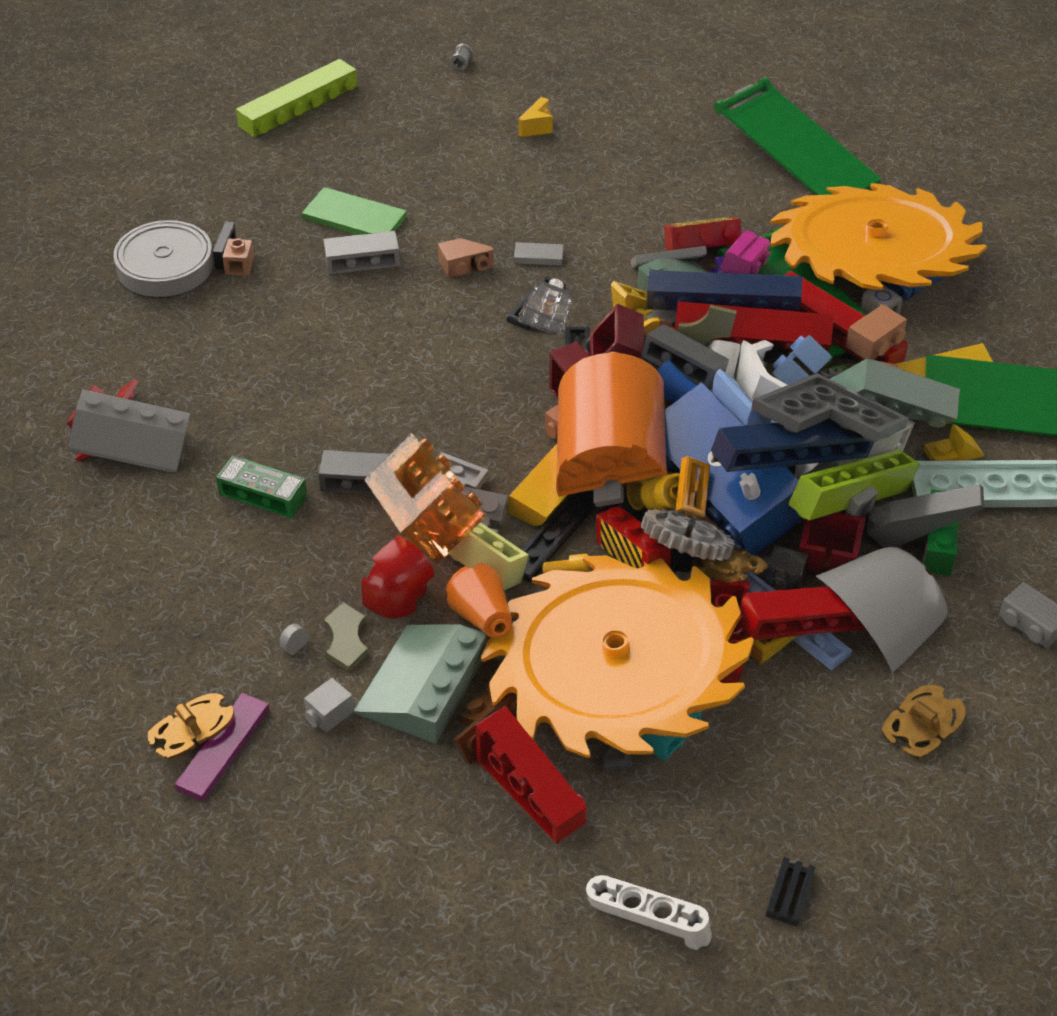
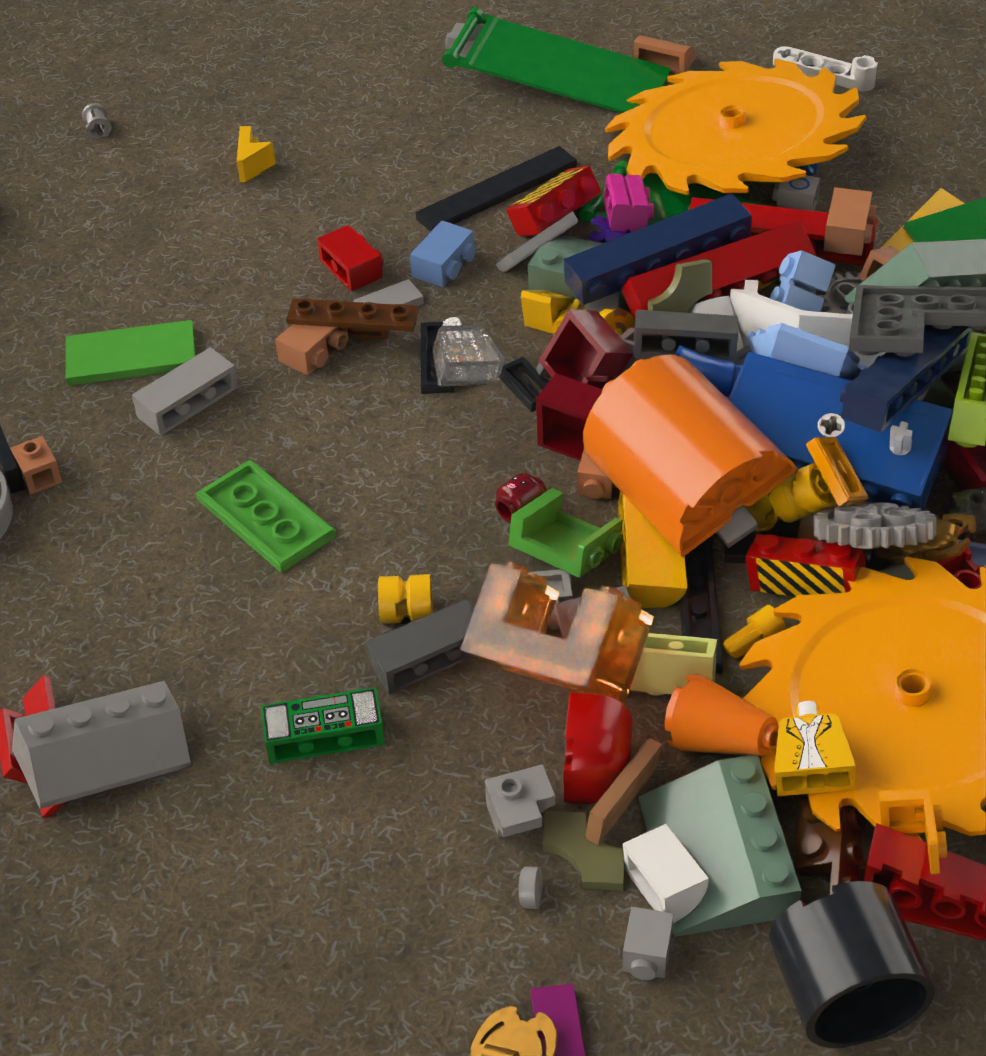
camera: 30 degrees left, 0 degrees up
none -> bright green tile [196,459,337,573]
none -> reddish brown bracket [286,298,419,339]
none -> red brick [317,224,384,292]
none -> yellow wheel [378,574,433,624]
none -> medium blue brick [410,221,476,288]
none -> black tile [416,146,577,232]
none -> light grey brick [485,764,555,838]
none -> dark red head [495,473,547,523]
none -> bright green panel [508,488,623,578]
none -> medium nougat tile [585,738,662,845]
none -> white brick [623,824,709,923]
none -> nougat brick [633,35,696,74]
none -> black brick [769,881,935,1048]
none -> white beam [773,46,878,92]
none -> yellow torso [774,701,857,796]
none -> light orange bracket [879,788,947,875]

